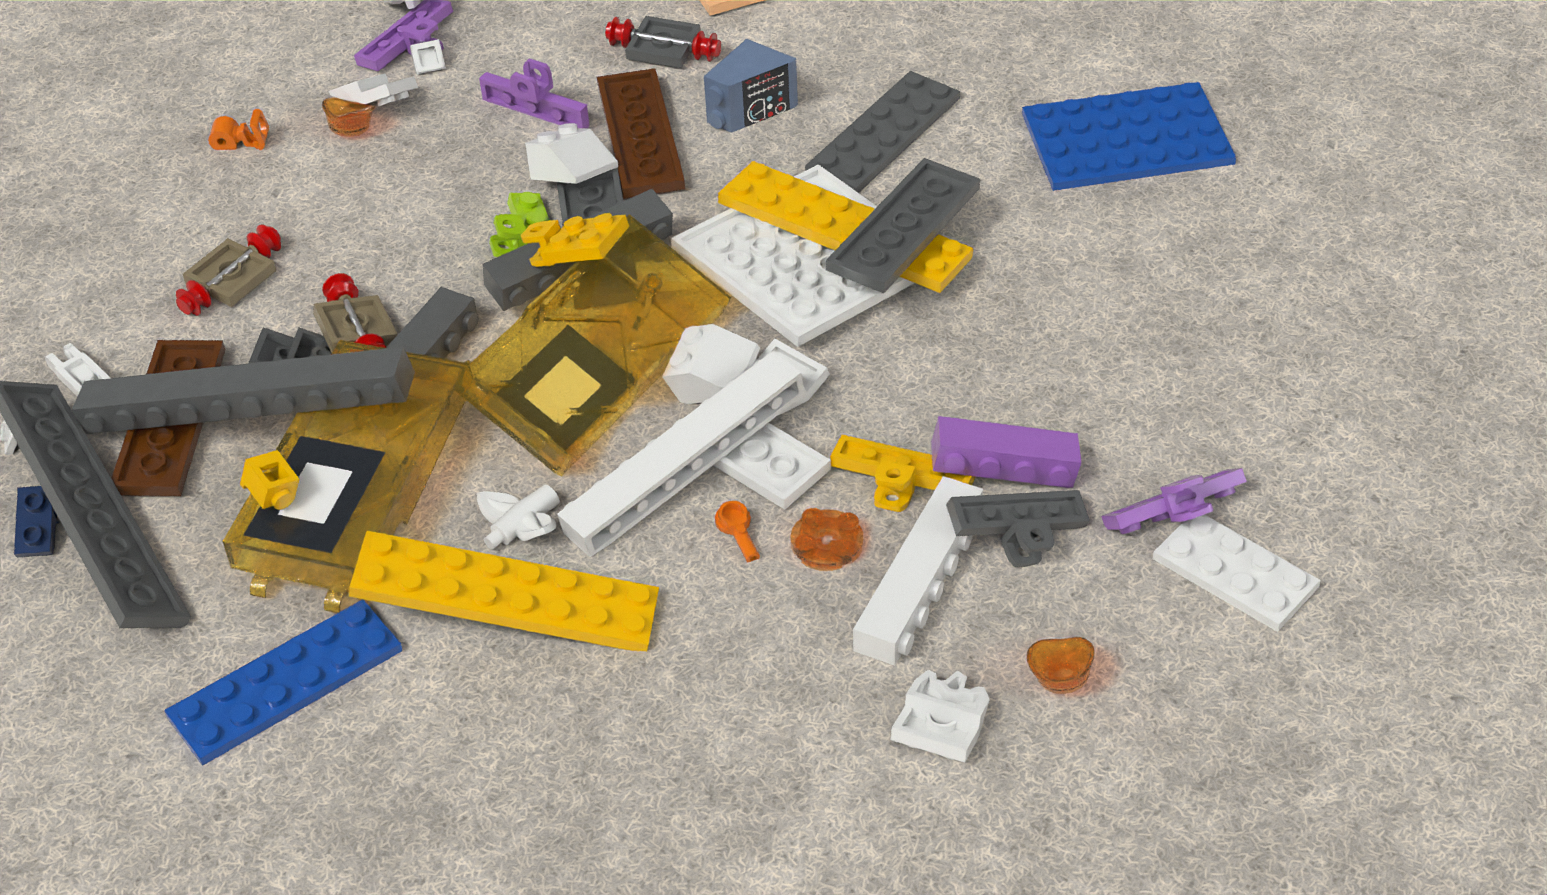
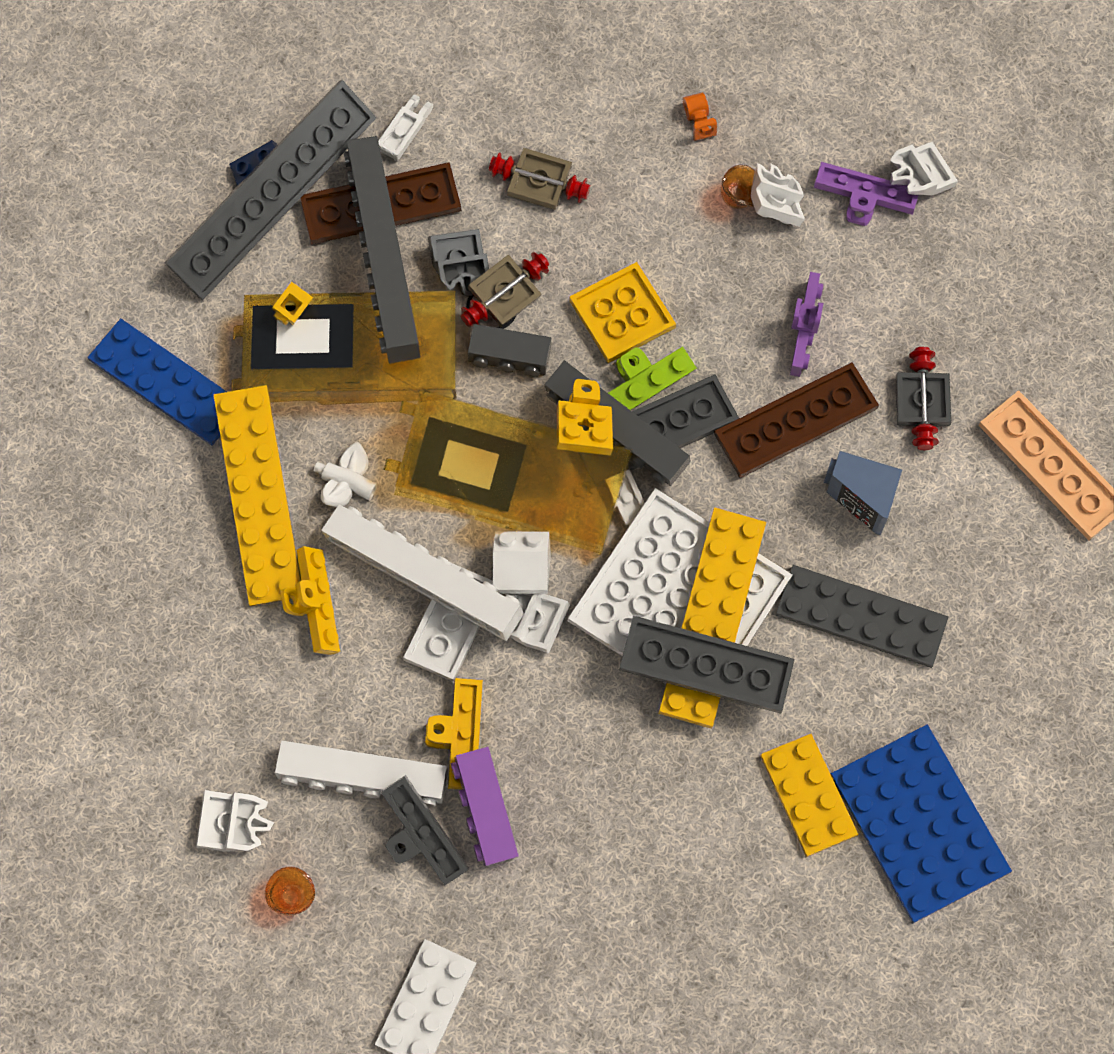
camera: 70 degrees right, 25 degrees up
white tile [410,39,446,75] -> none
white slope [525,123,618,184] -> none
orange plate [715,501,760,563] -> none
clear orange plate [791,508,863,571] -> none
medium lavender plate [1101,468,1247,534] -> none
none -> yellow plate [281,546,340,655]
none -> yellow plate [569,262,676,363]
none -> yellow plate [760,733,858,857]

